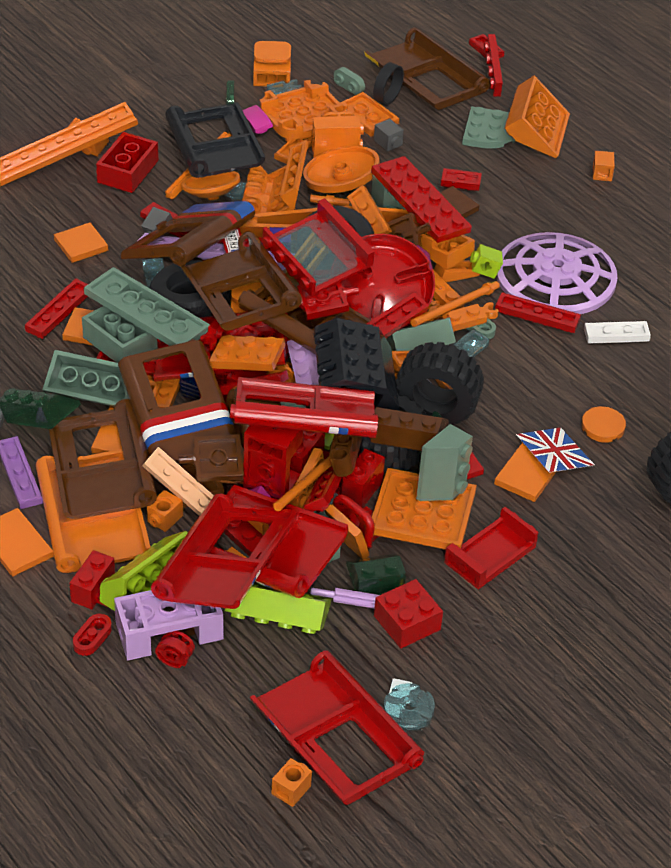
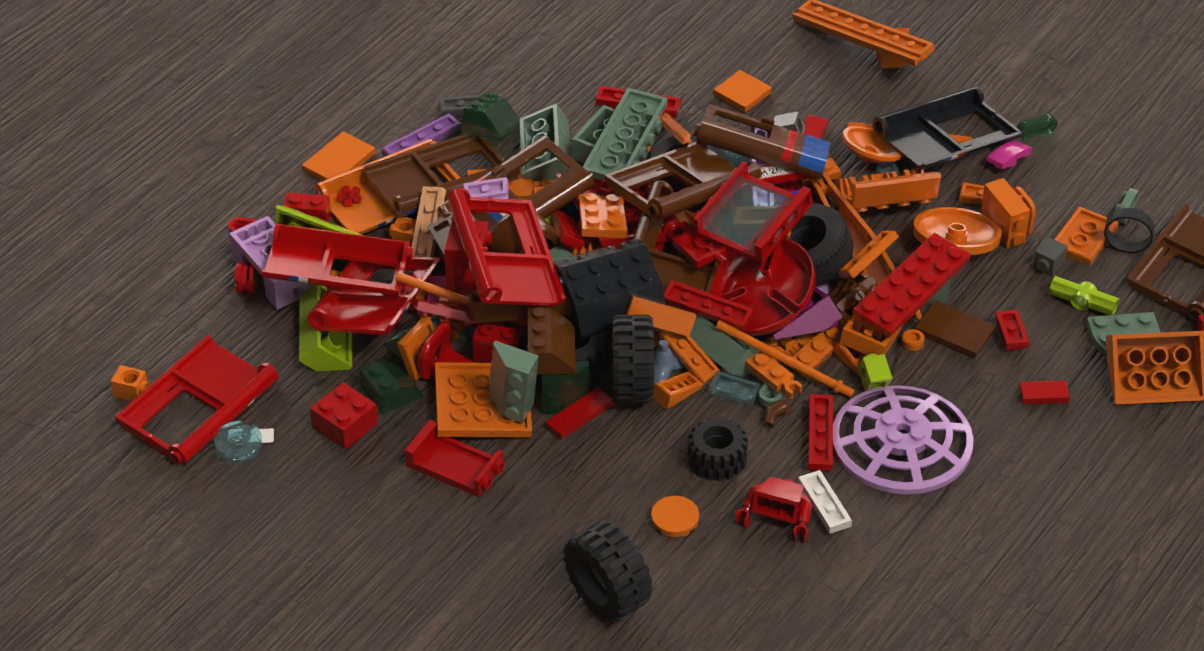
camera: 75 degrees right, 0 degrees up
red brick [96,132,159,193] -> none
orange brick [253,41,291,87] -> none
orange plate [260,80,348,142] -> none
clear light blue plate [267,79,302,95] -> none
orange bar [310,195,350,206] -> none
lavender axle [310,588,380,609] -> none
orange tile [494,442,557,502] -> none
sticker [516,428,595,472] -> none
orange brick [592,151,615,181] -> none
none -> red plant [337,185,362,207]
none -> lavender plate [464,177,509,199]
none -> orange tile [625,295,697,337]
none -> orange axle [660,112,692,145]
none -> black tyre [688,417,748,480]
none -> red torso [735,477,812,543]
none -> reddish brown arm [763,400,790,428]
none -> red tile [1019,380,1070,404]
none -> lime piece [1049,276,1119,315]

